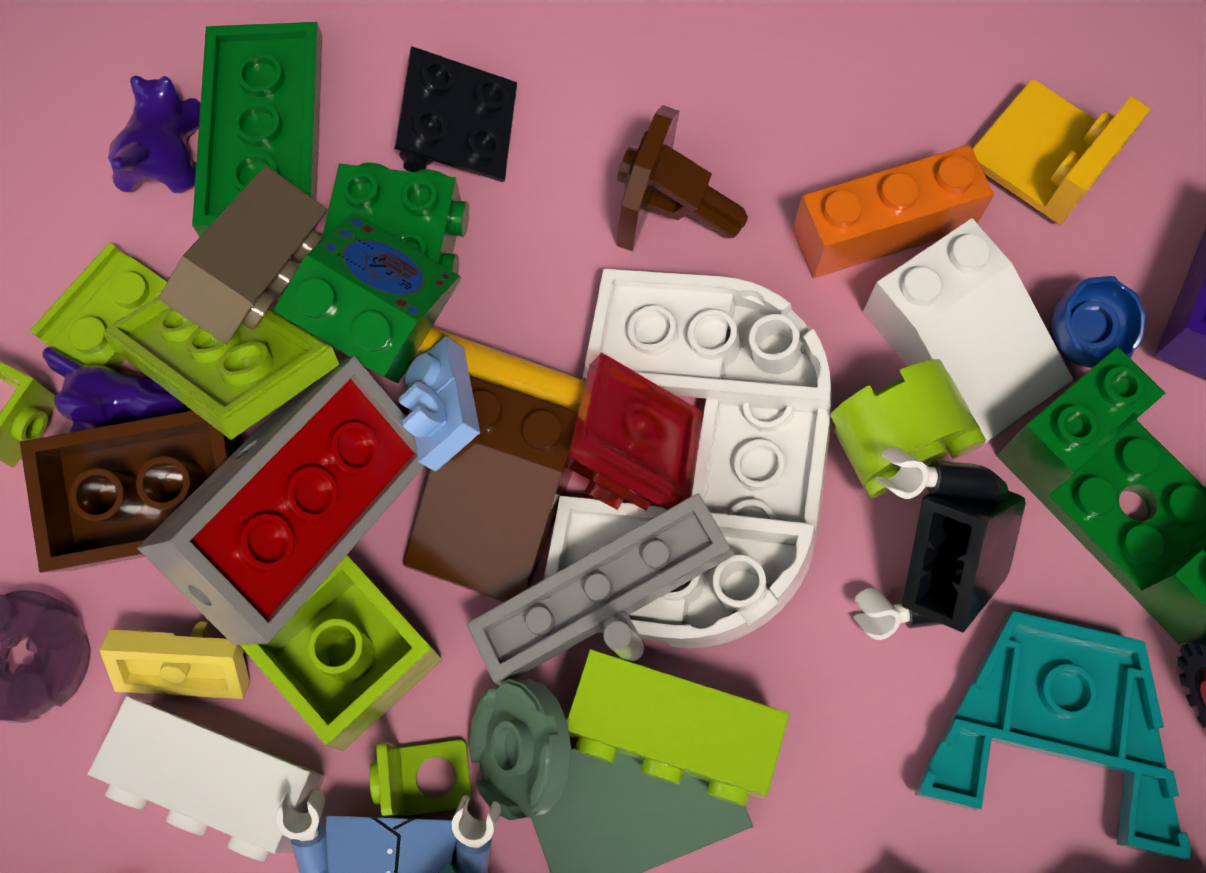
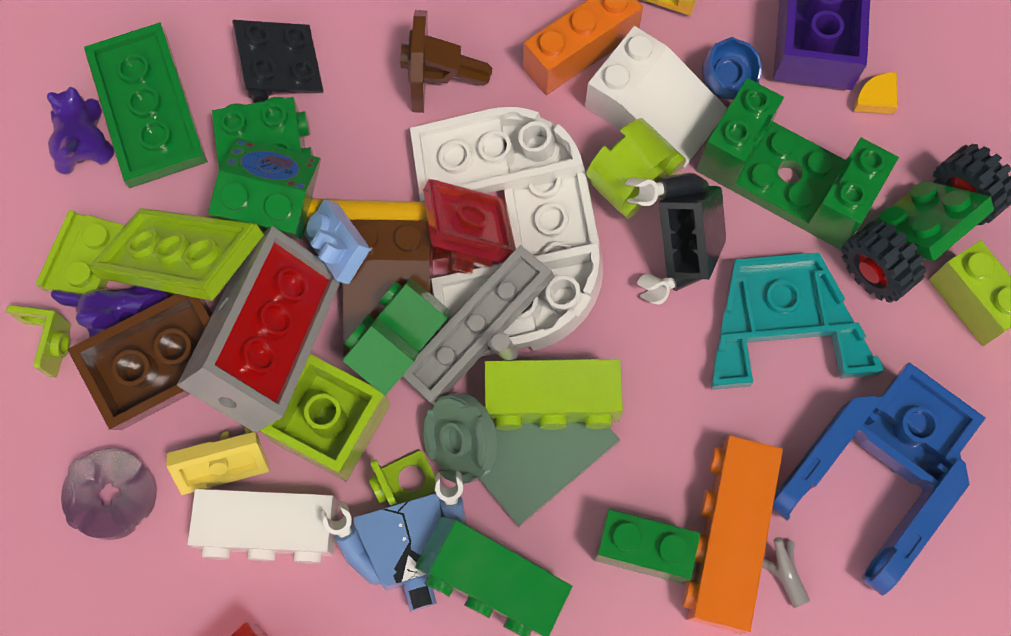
camera: 20 degrees left, 0 degrees up
dark tan brick [158,166,328,345] -> none
none -> green brick [342,277,450,396]

